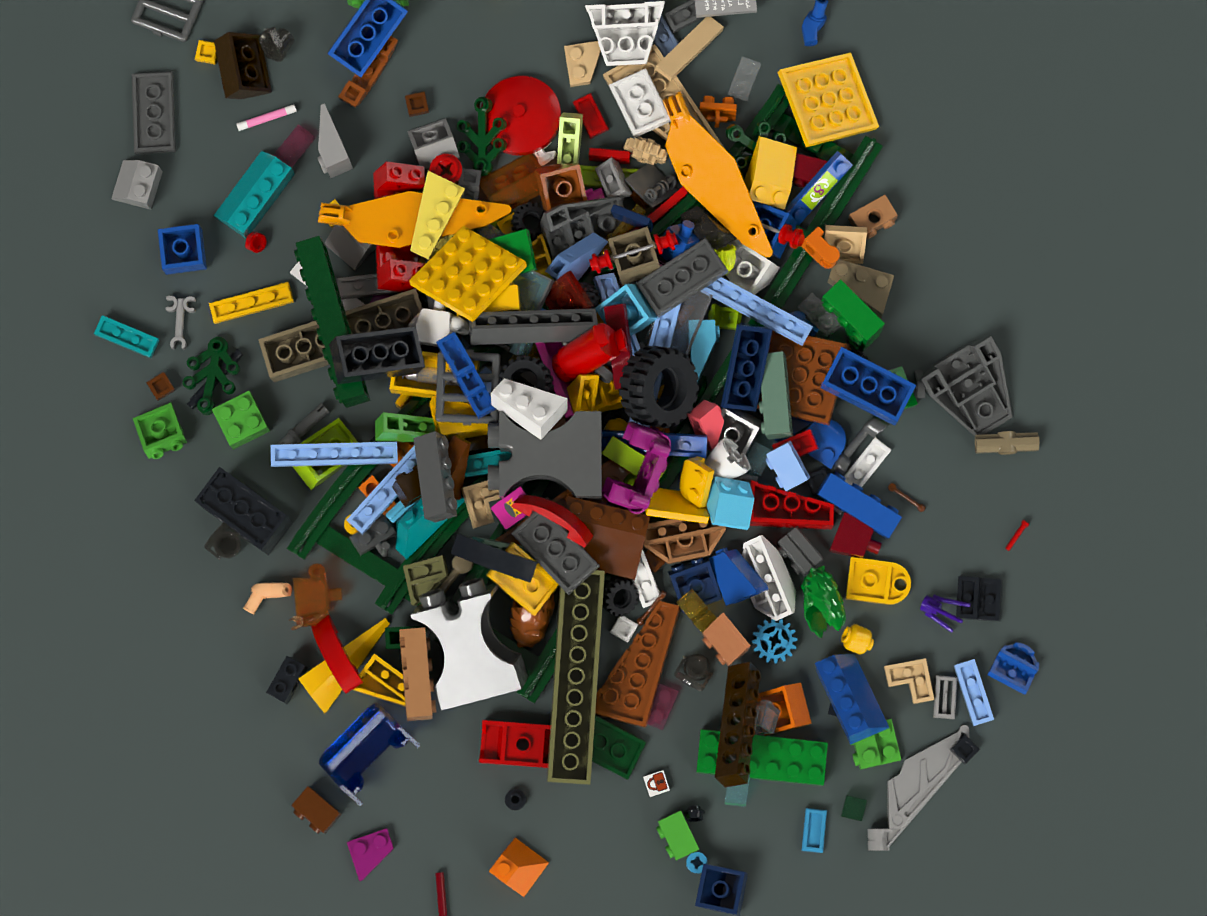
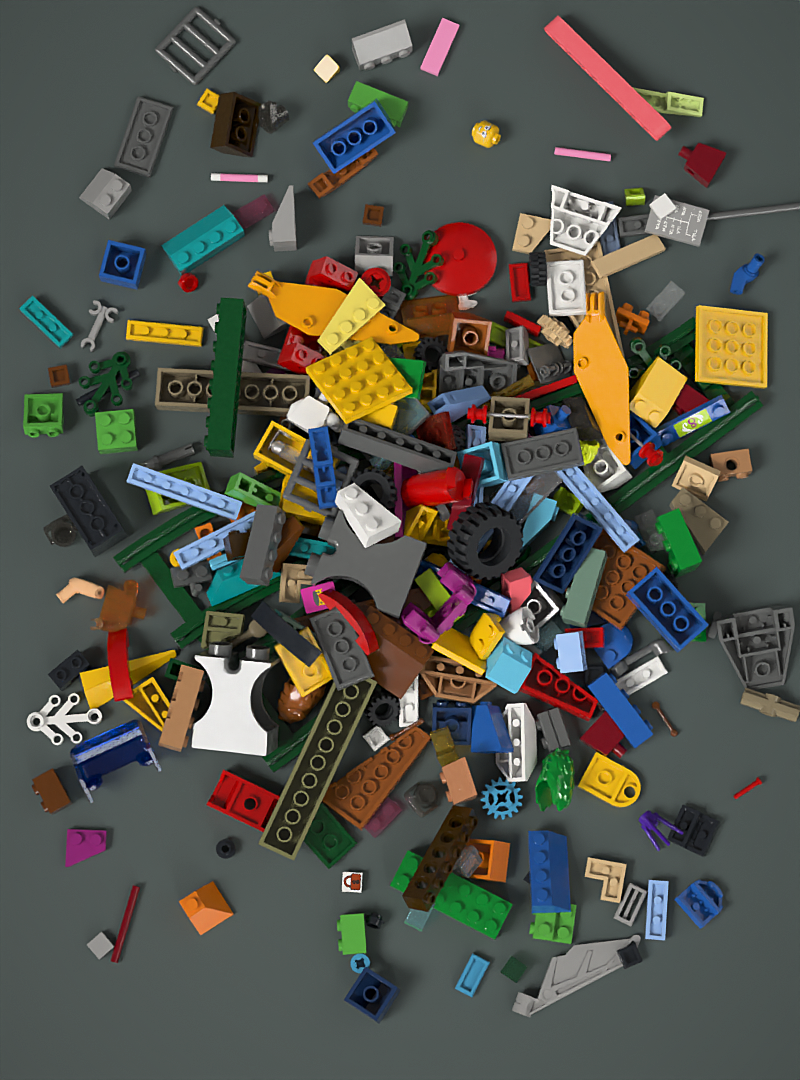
camera: 15 degrees right, 0 degrees up
black brick [329,326,425,384] -> none
yellowish green slope [557,112,583,164] -> none
dark blue tile [611,204,654,233] -> none
orange leg [801,226,840,269] -> none
yellow head [841,624,874,655] -> none
none -> white plant [27,693,102,746]
none -> black tyre [529,252,547,286]

